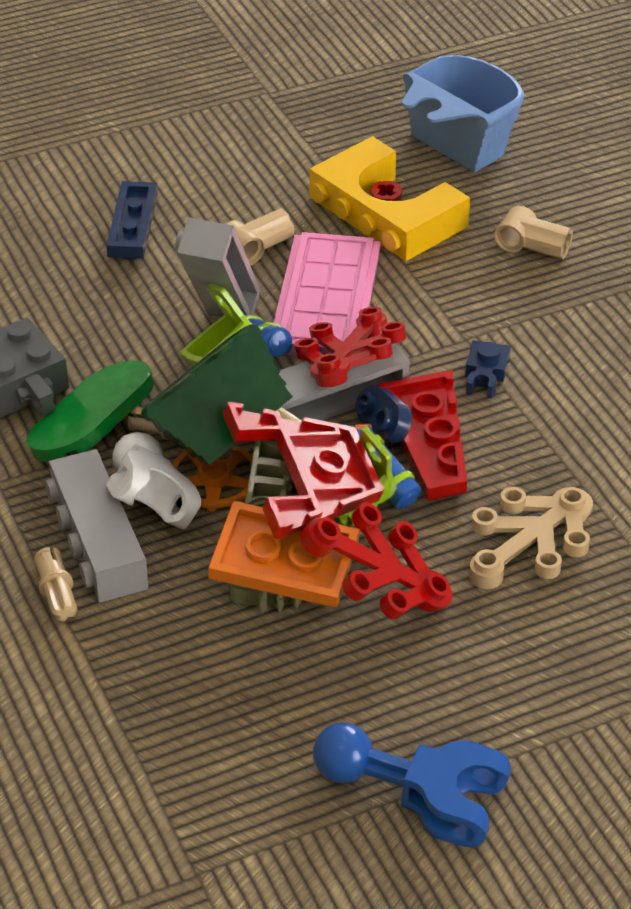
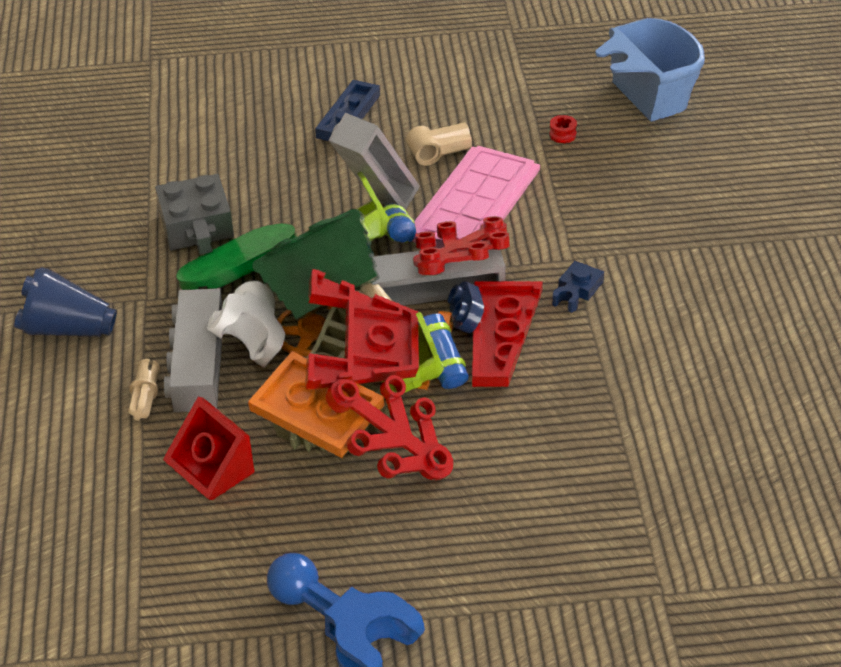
camera: 20 degrees right, 0 degrees up
yellow arch [309,136,470,261] -> none
tan plant [469,487,593,589] -> none
tan piece [494,206,573,260] -> none
none -> red slope [163,396,255,500]

